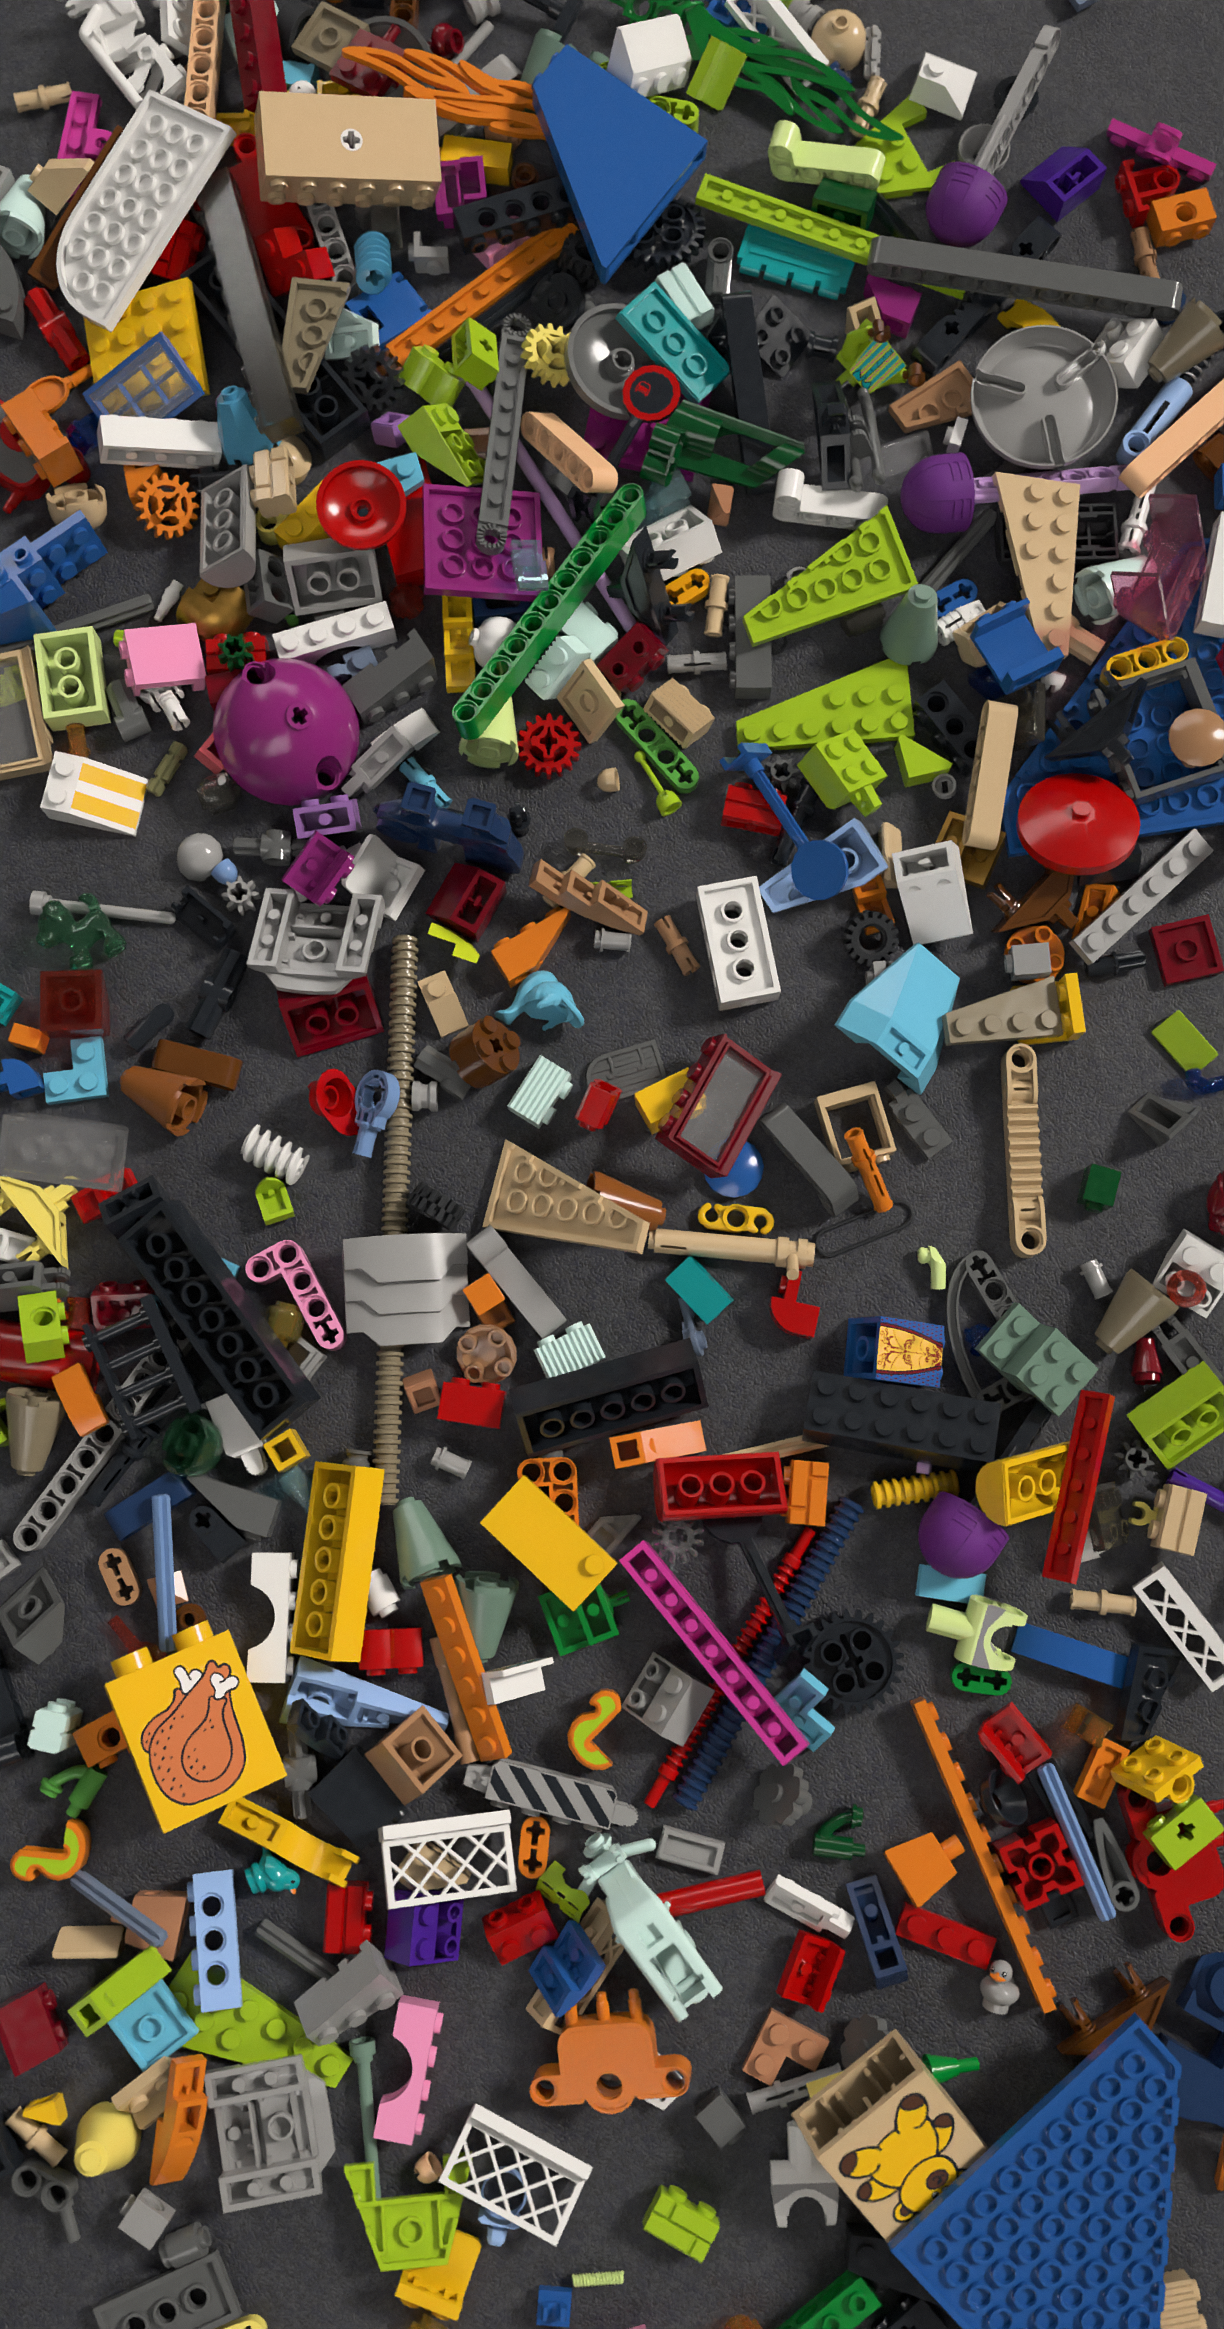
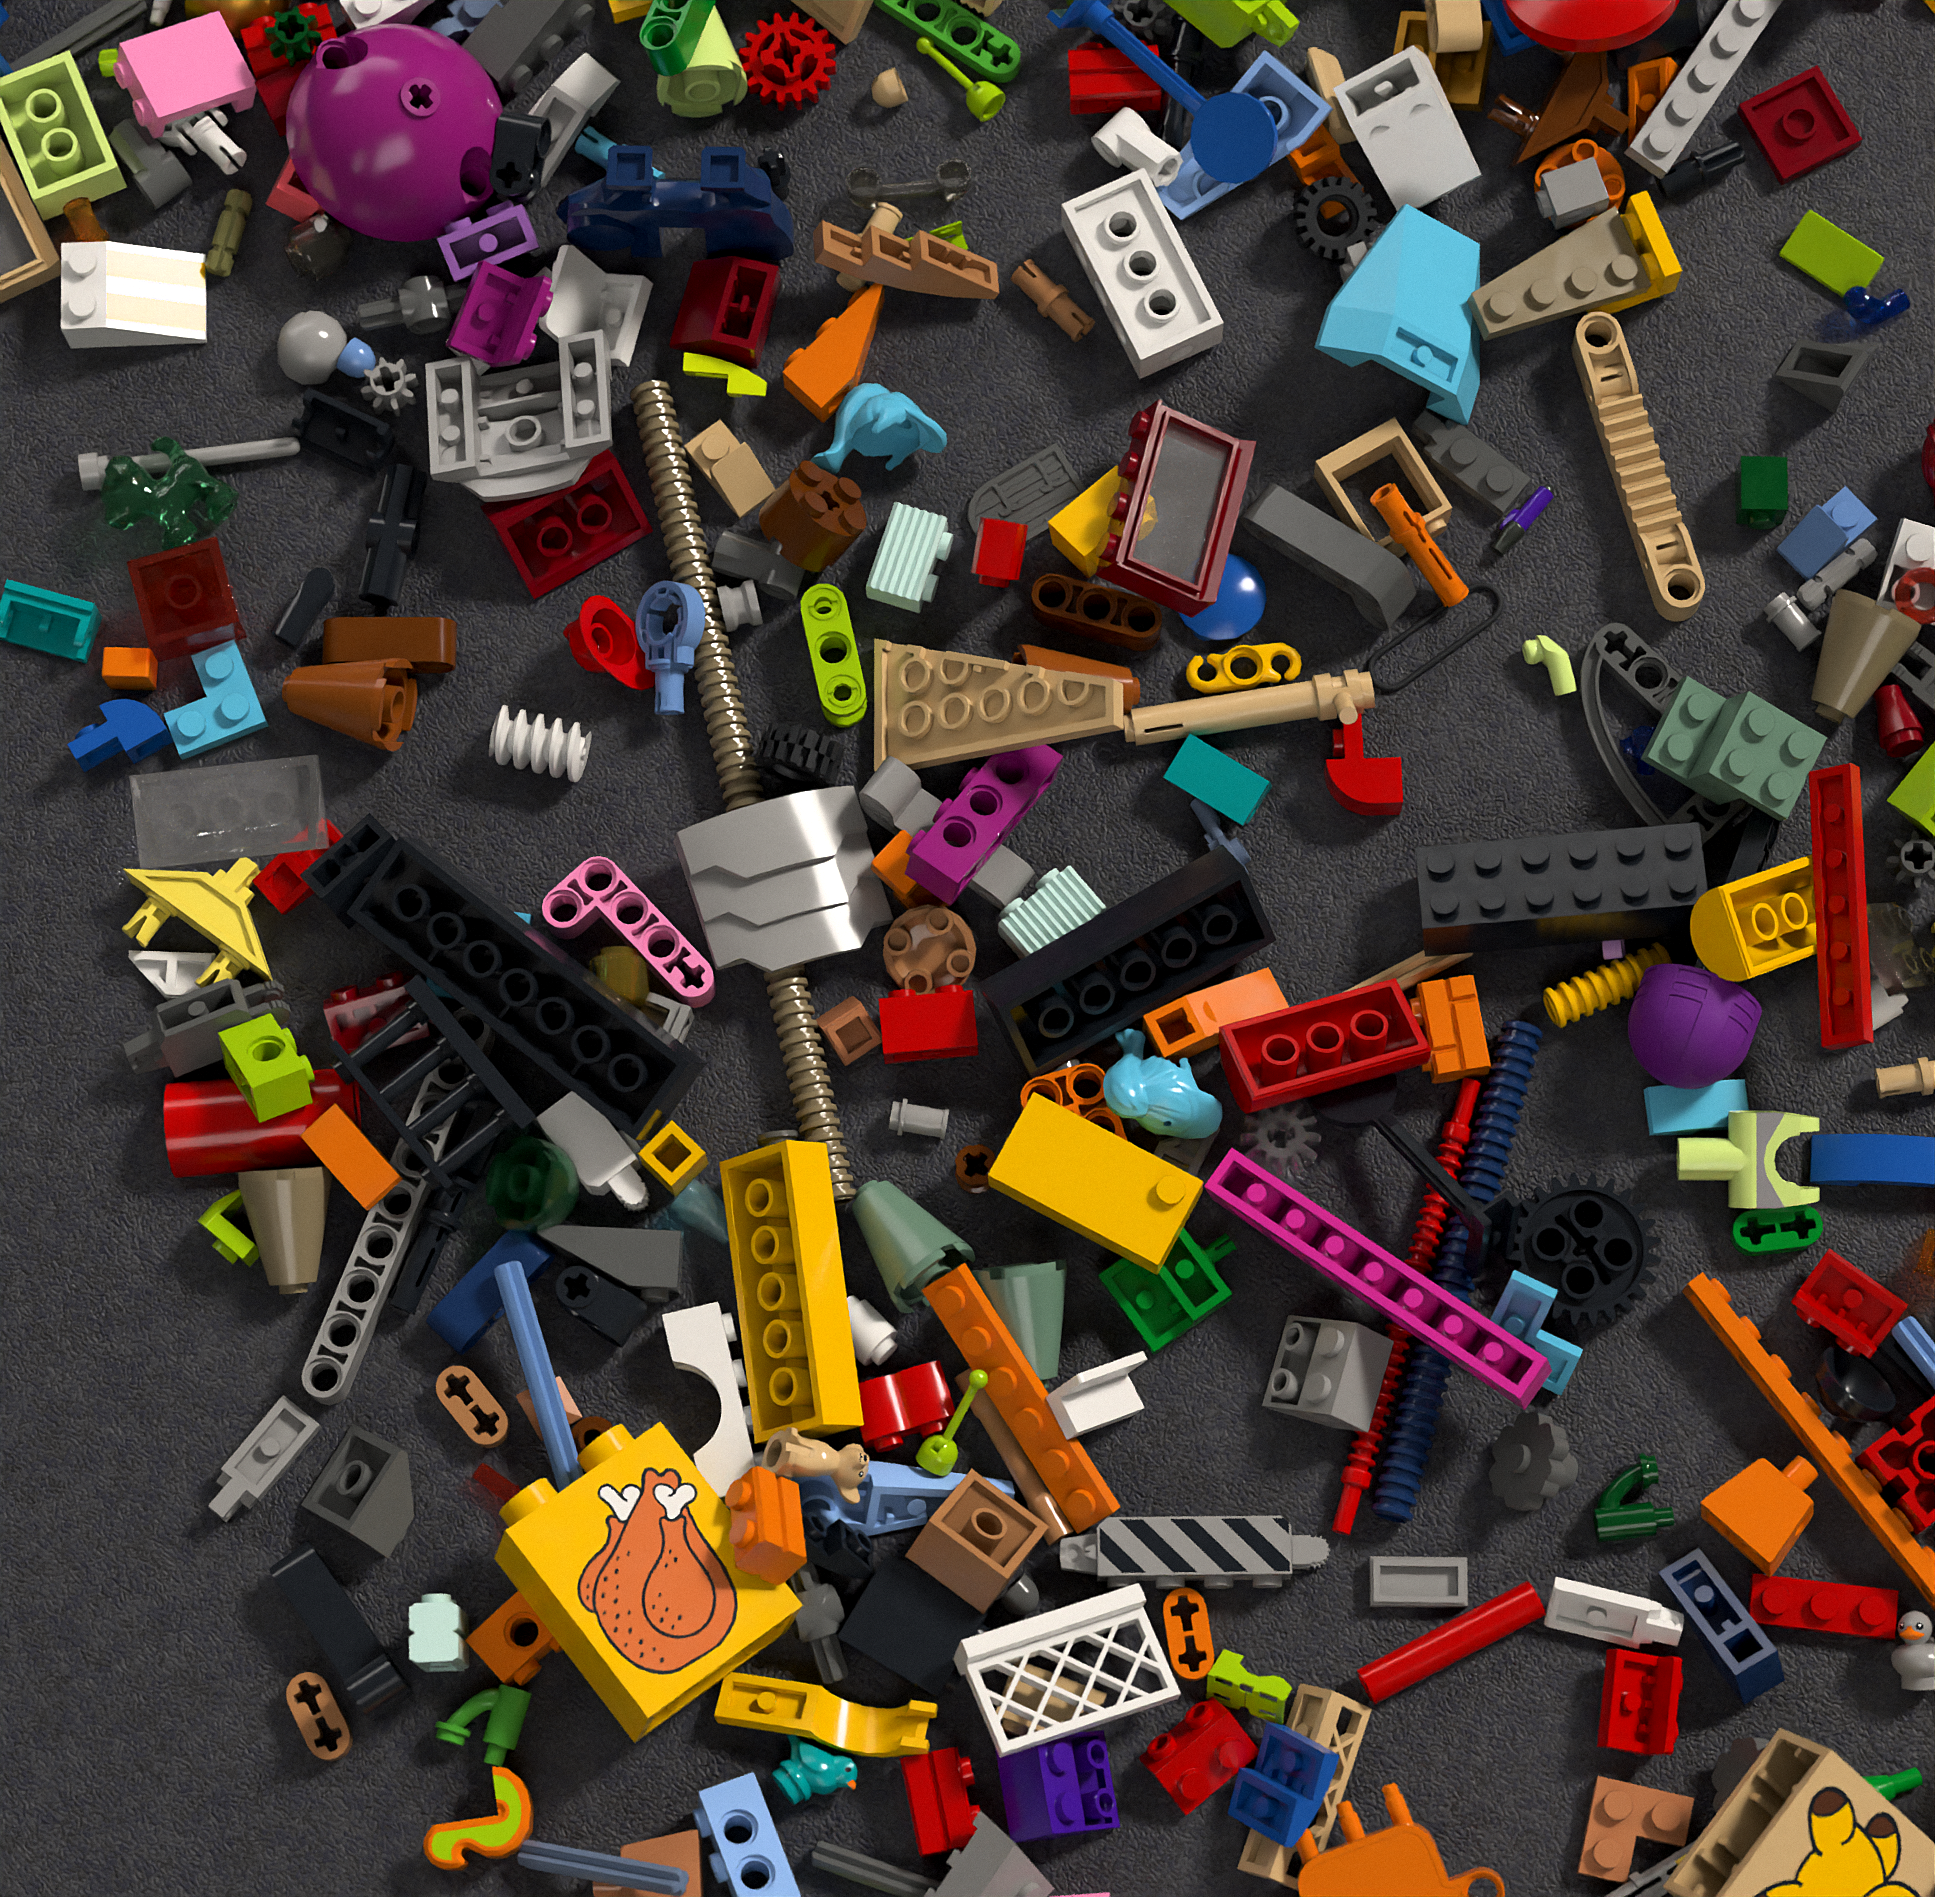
camera: 10 degrees left, 5 degrees down
clear red bush [64,1297,91,1330] -> none
lime plate [255,1177,295,1226] -> none
animal [568,1688,621,1770] -> none
light aqua piece [578,1832,722,2022] -> none
light grey pin [594,928,631,952] -> none
slope [844,1316,945,1388] -> none
none -> black piece [489,111,552,204]
none -> orange brick [725,1466,807,1586]
none -> tan animal [761,1427,869,1504]
none -> lime piece [801,584,867,727]
none -> magenta brick [905,744,1064,906]
none -> lime hinge [916,1369,988,1476]
none -> reddish brown bush [955,1144,996,1195]
none -> dark grey hinge [997,1573,1039,1615]
none -> reddish brown beam [1031,574,1162,651]
none -> white piece [1091,107,1183,188]
none -> medium azure piece [1103,1029,1223,1139]
none -> piece [1491,484,1554,557]
none -> medium blue slope [1776,486,1877,581]
none -> light grey axle [1796,538,1877,610]

